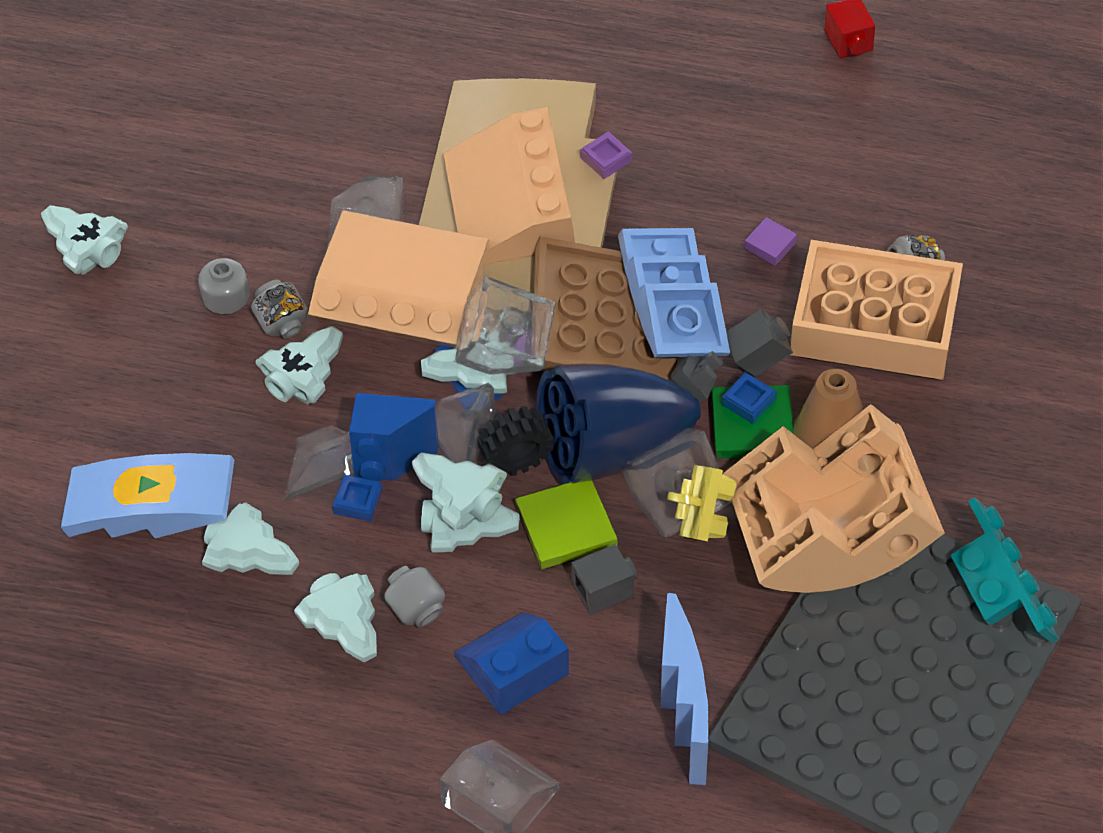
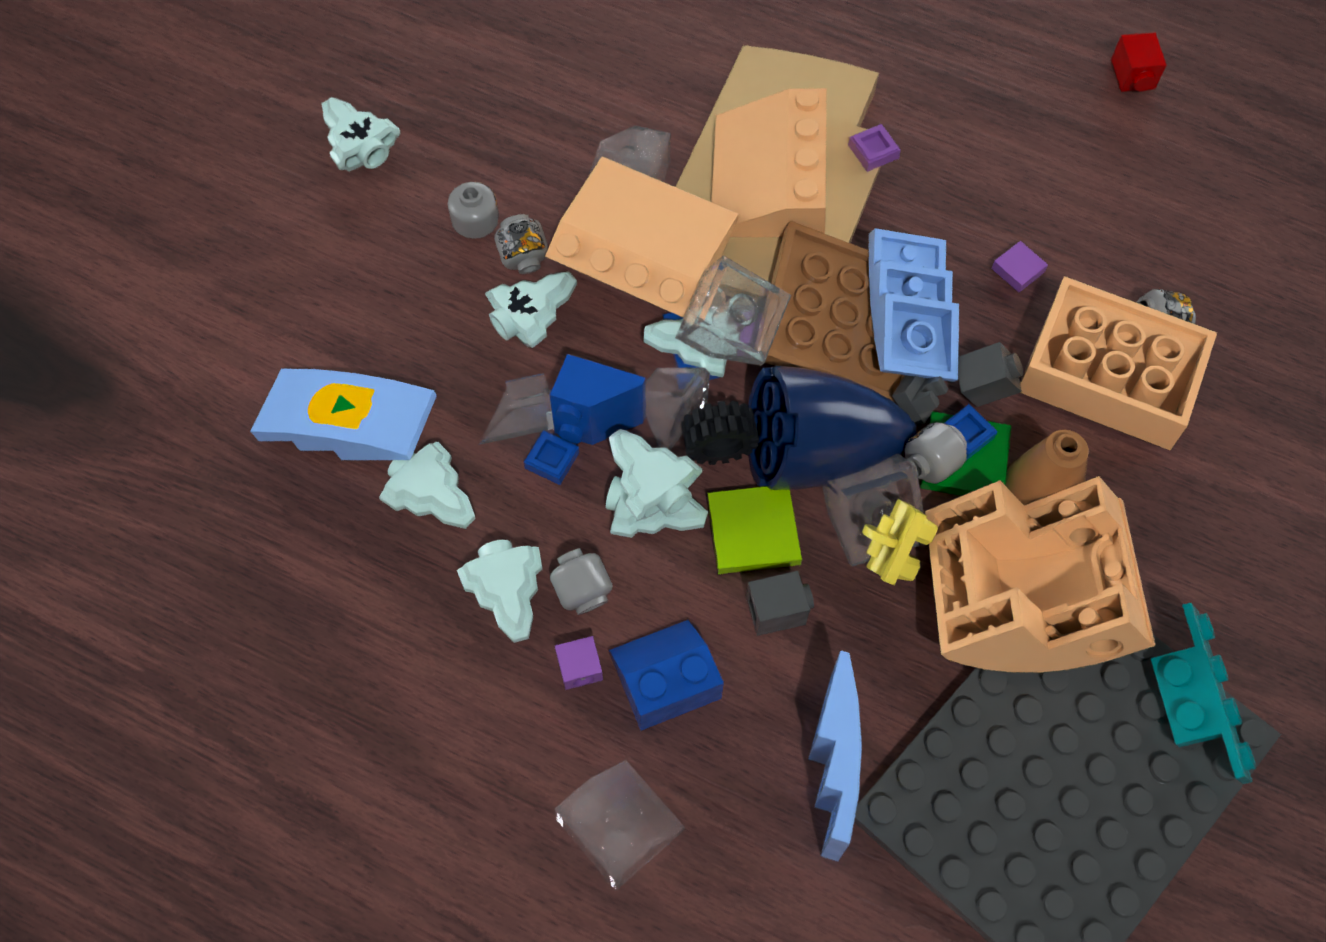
camera: 10 degrees right, 10 degrees up
none -> medium lavender piece [555,636,603,690]
none -> light grey head [905,422,967,484]

